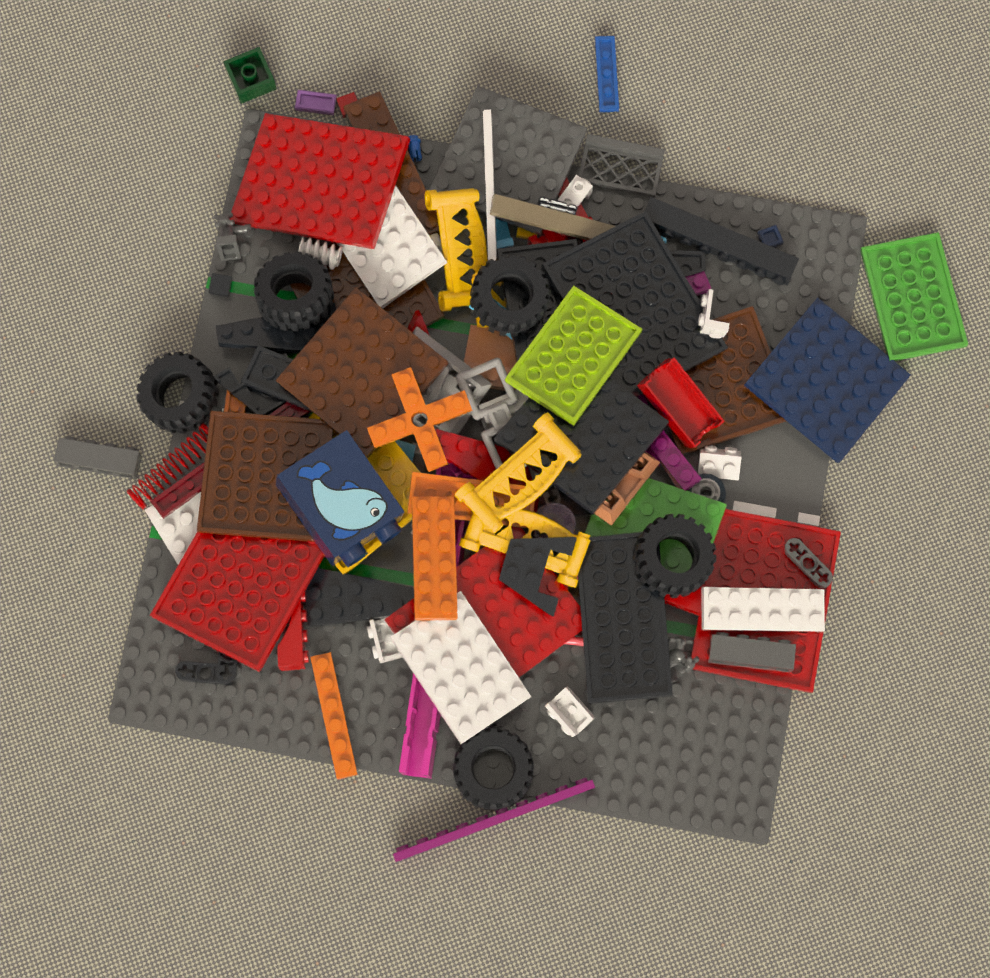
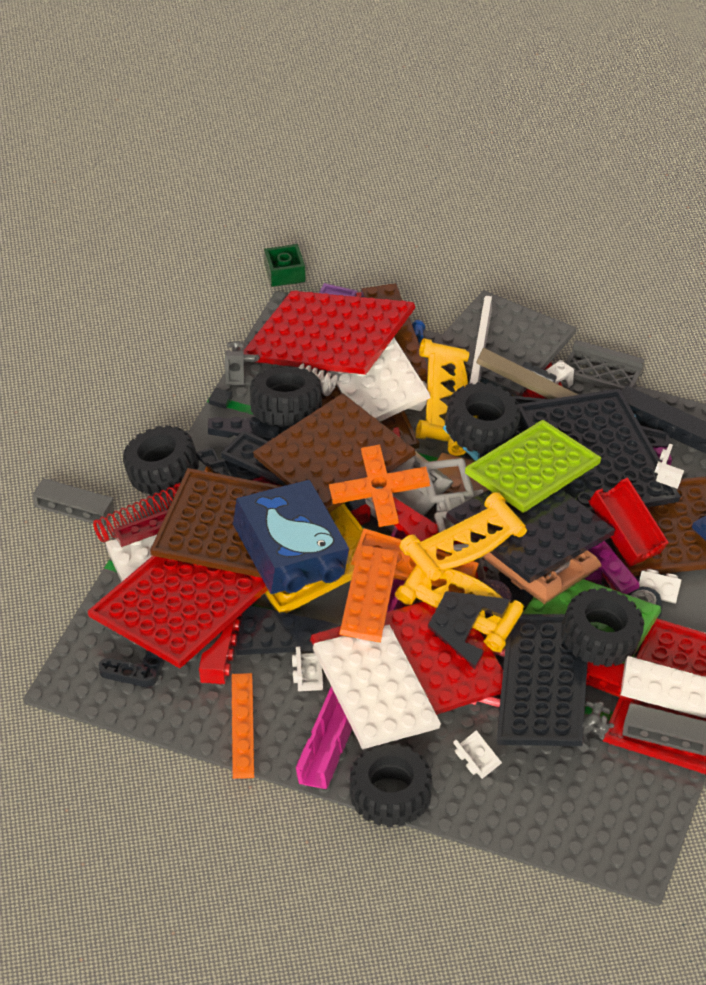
camera: 10 degrees right, 30 degrees down
magenta plate [393,777,595,862] -> none
blue plate [595,36,619,113] -> none

